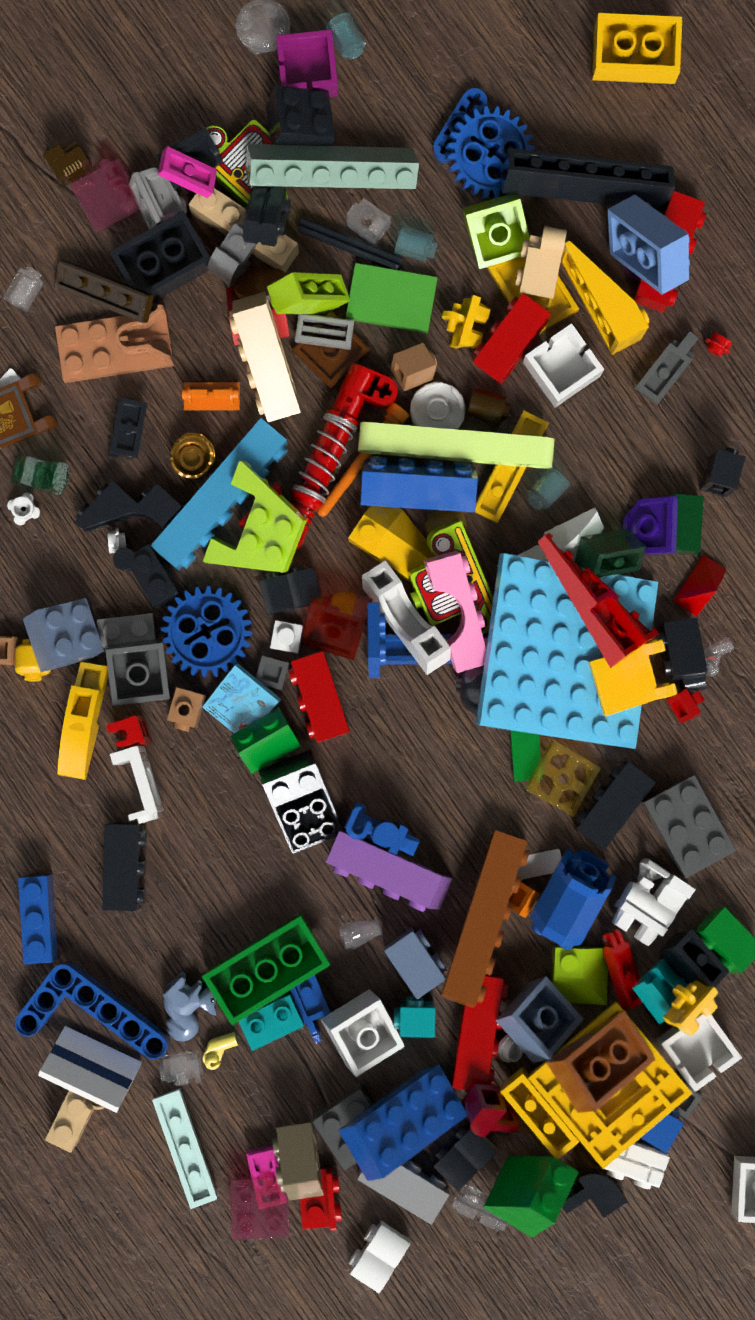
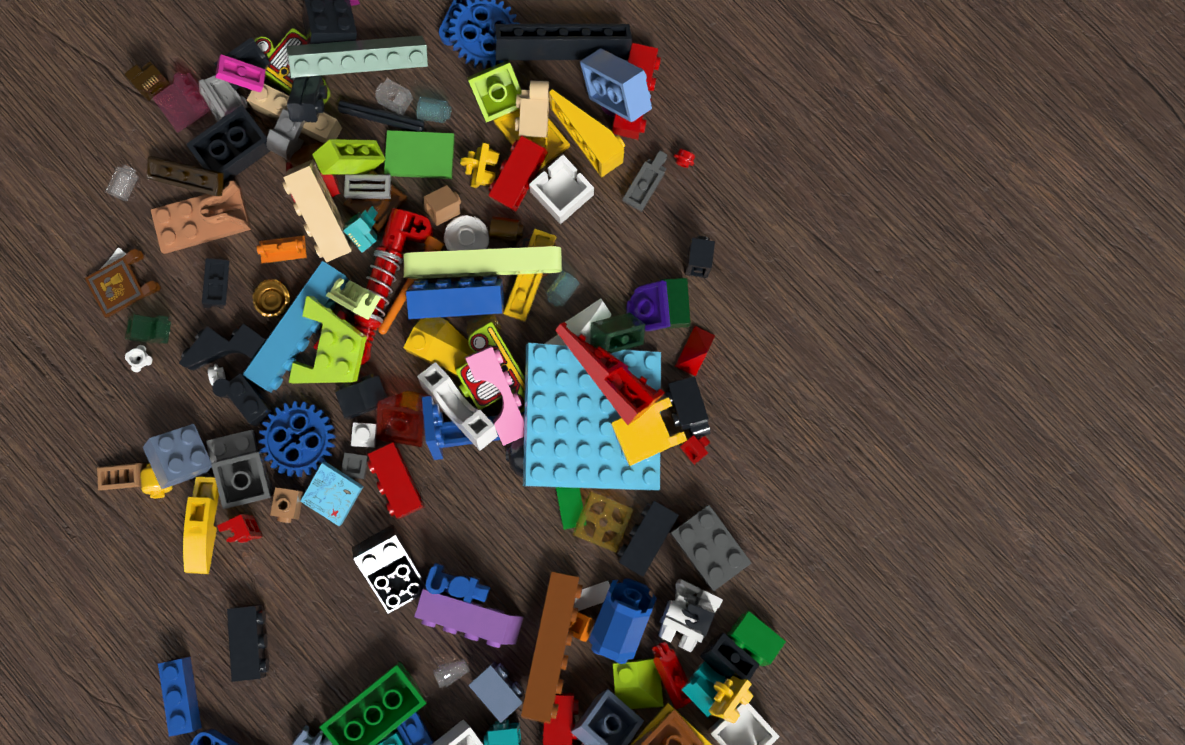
camera: 10 degrees left, 5 degrees down
white window [110,746,164,824] -> none
green brick [230,708,301,774] -> none
clear arm [704,637,734,676] -> none
none -> yellowish green hinge [326,278,381,320]
none -> piece [343,206,378,253]
none -> black hinge [682,593,715,636]

